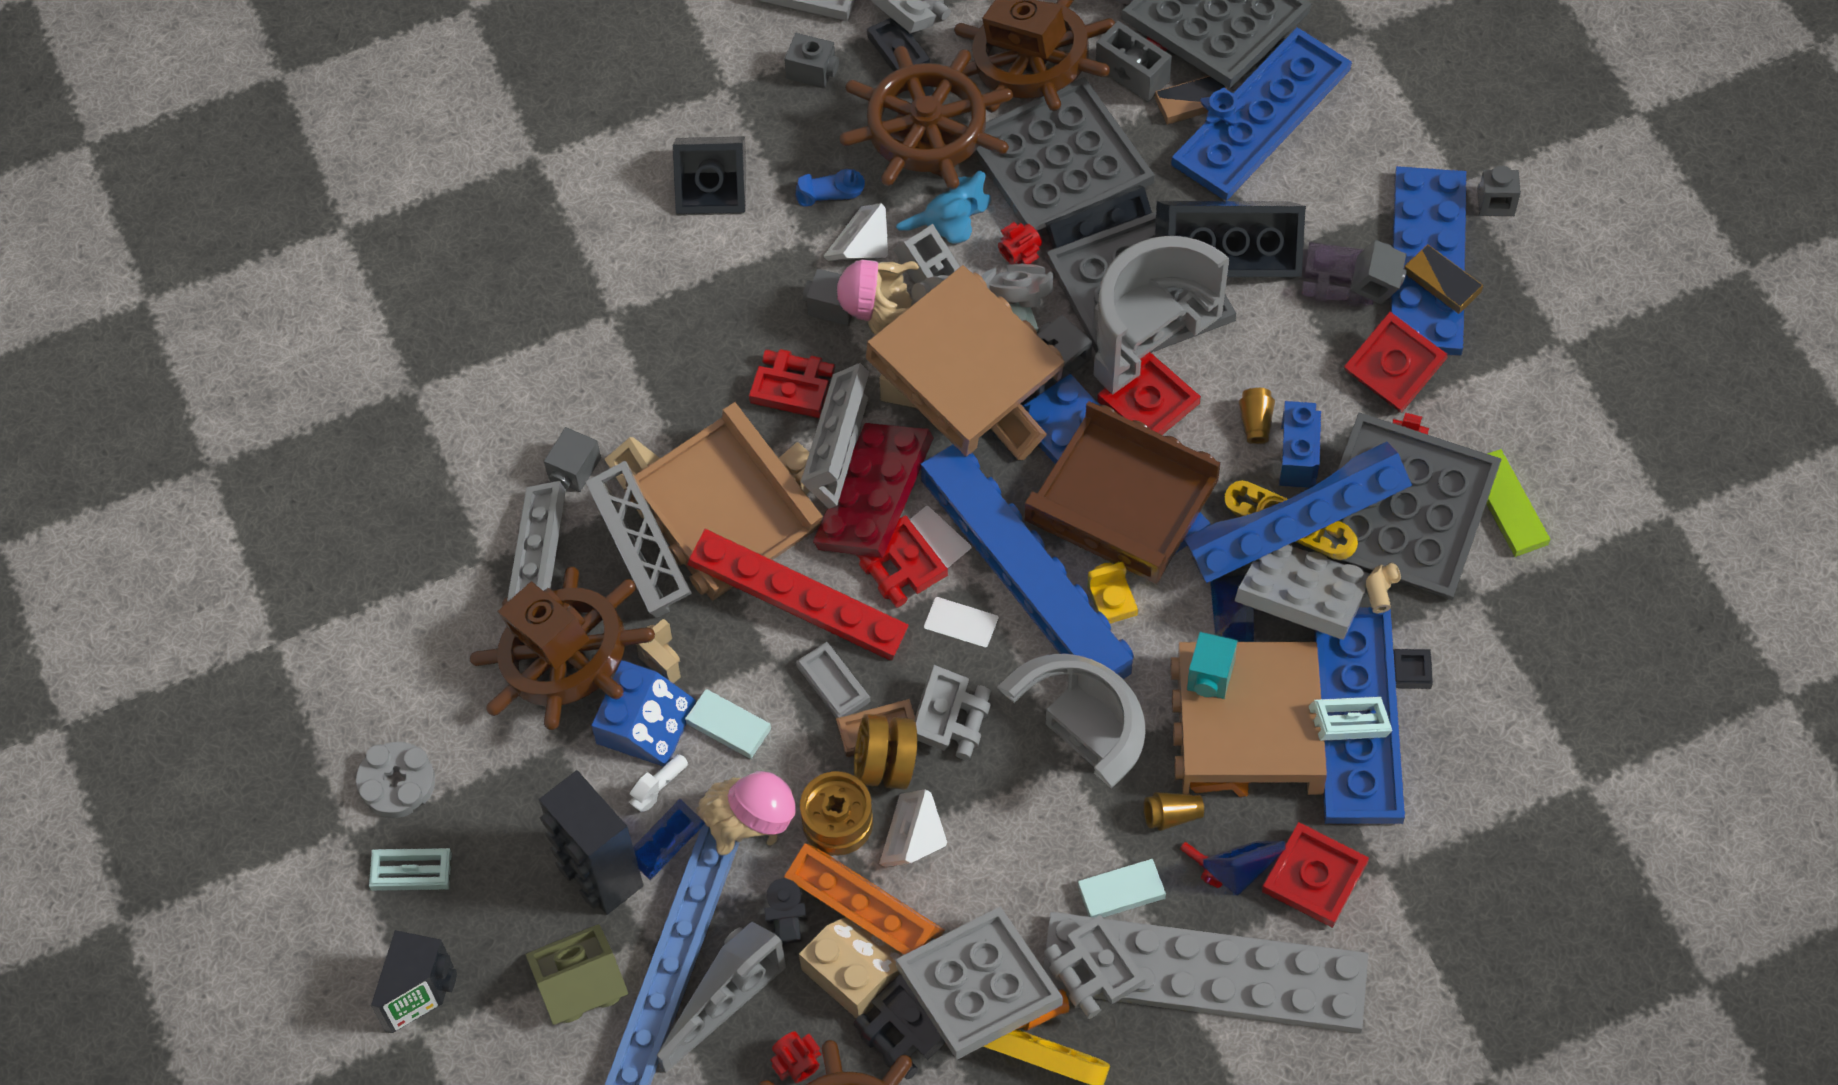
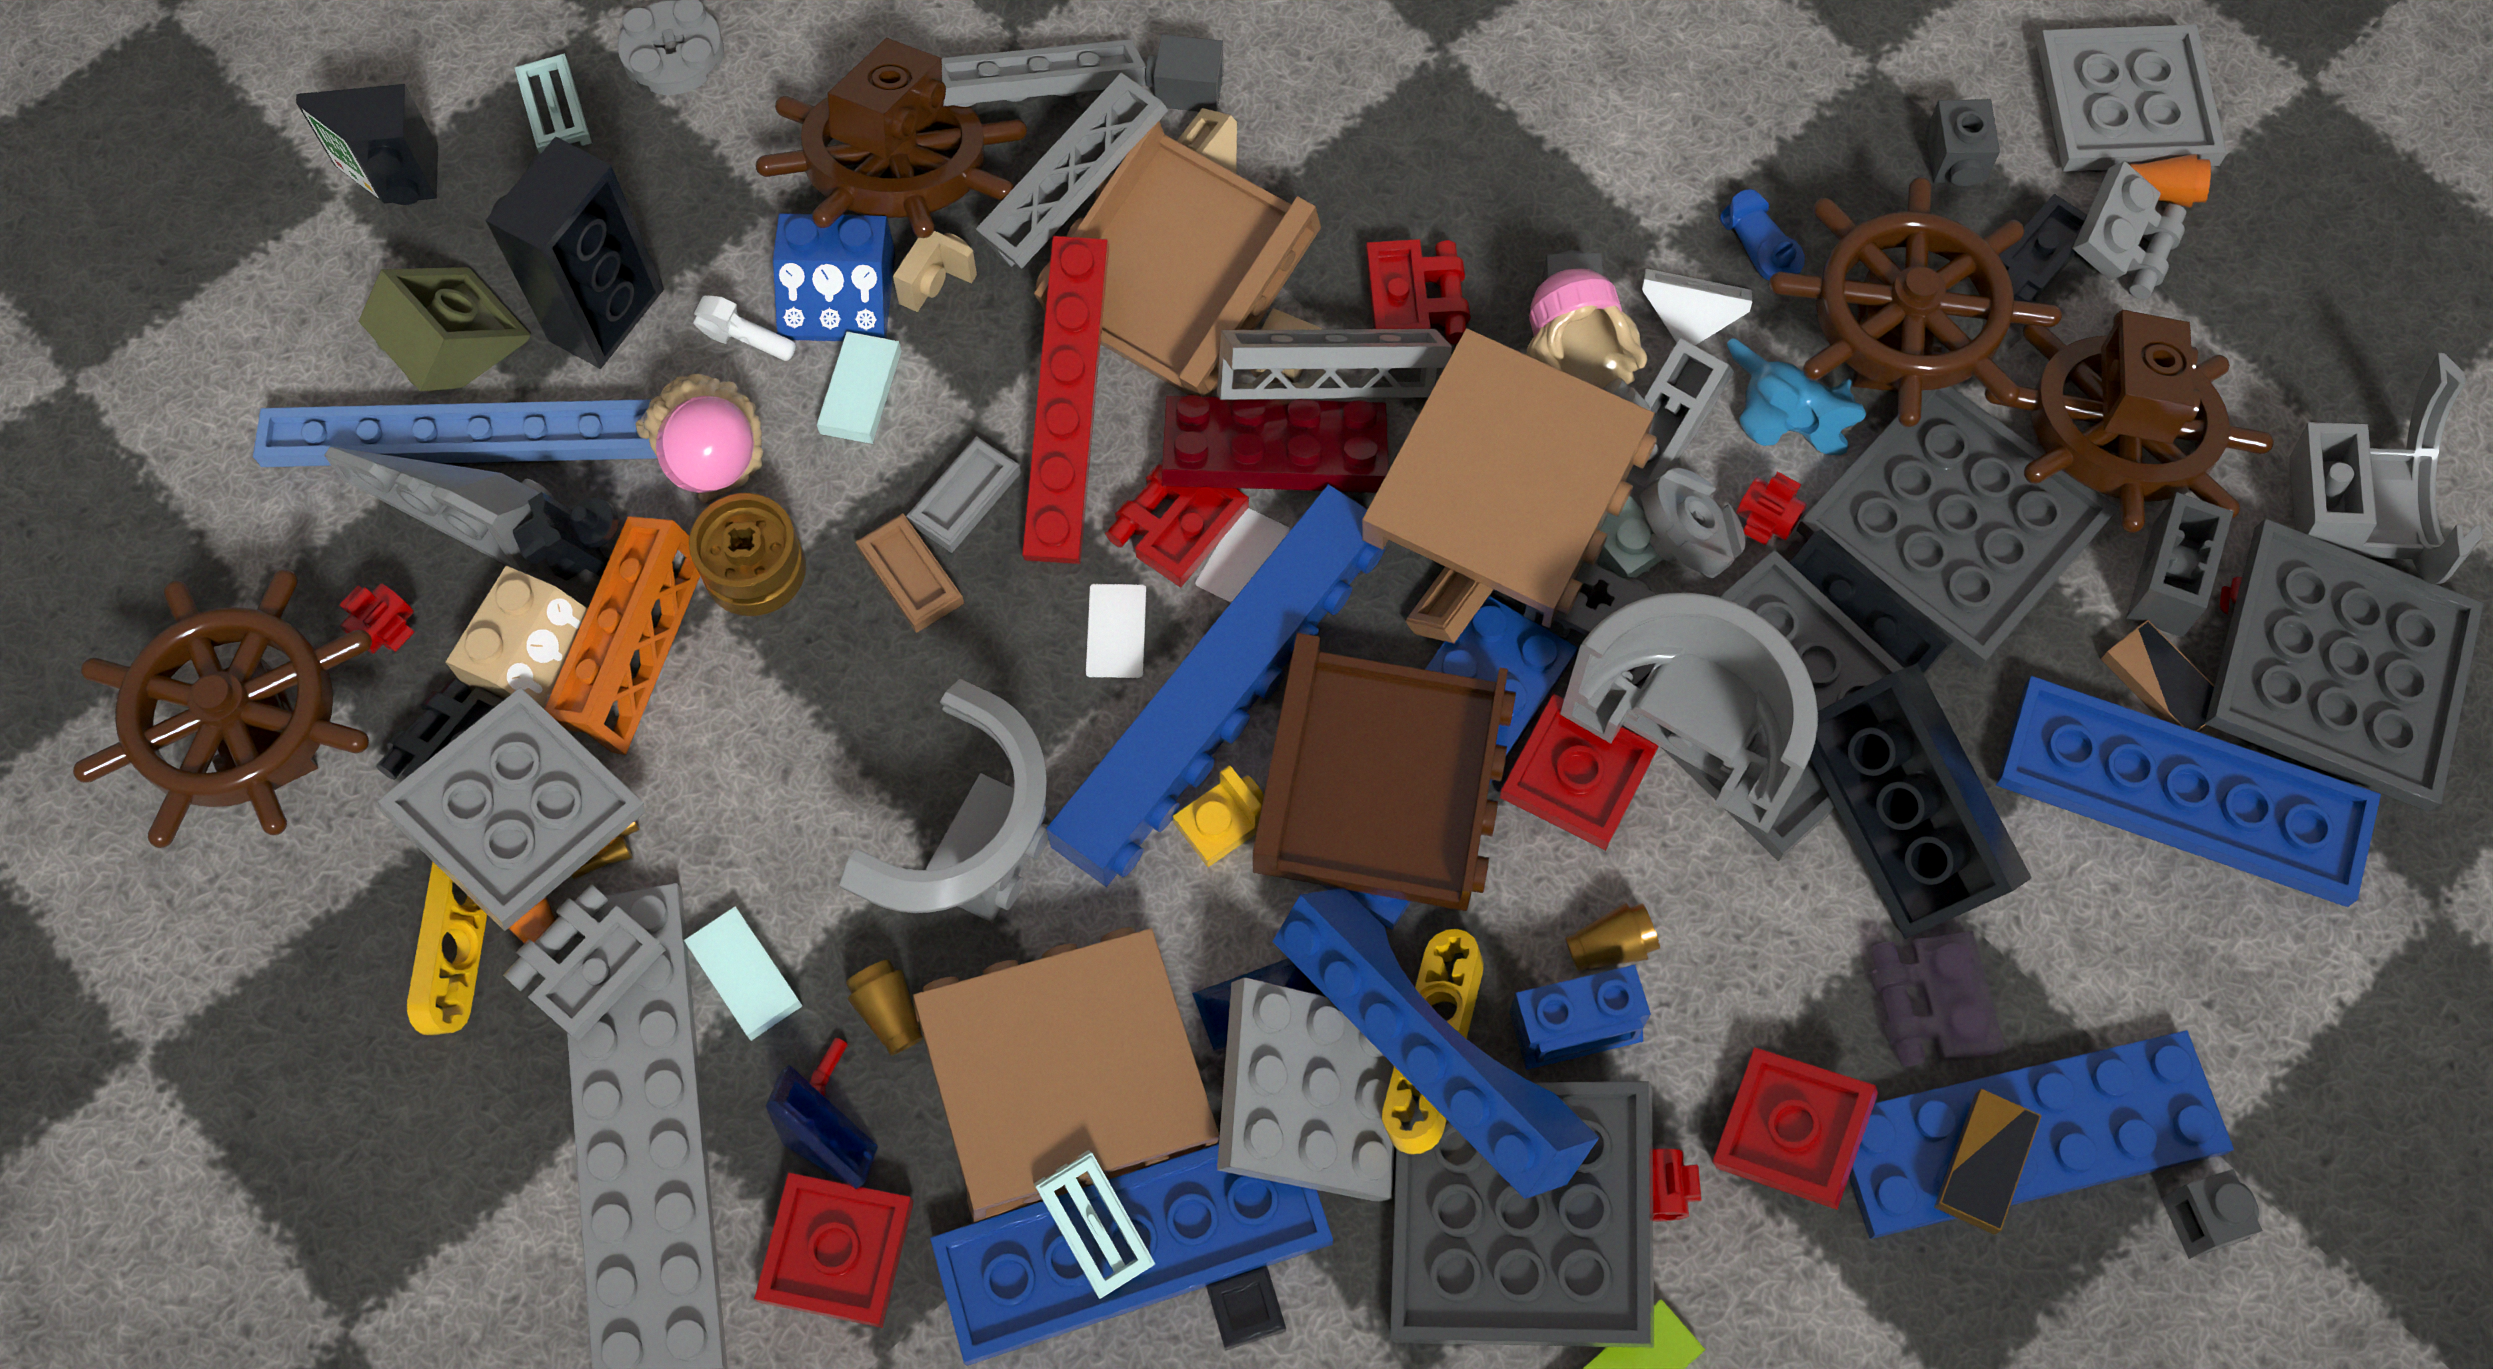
camera: 70 degrees right, 5 degrees up
clear blue slope [633,799,705,880] -> none
black slope [672,136,746,214] -> none
pearl gold wheel [854,714,917,790] -> none
white slope [879,789,947,867] -> none
light grey plate [914,665,991,760] -> none
teal brick [1187,632,1238,699] -> none
blue plate [1200,88,1245,126] -> none
dark grey brick [1351,240,1406,304] -> none
tan arm [1366,563,1401,614] -> none

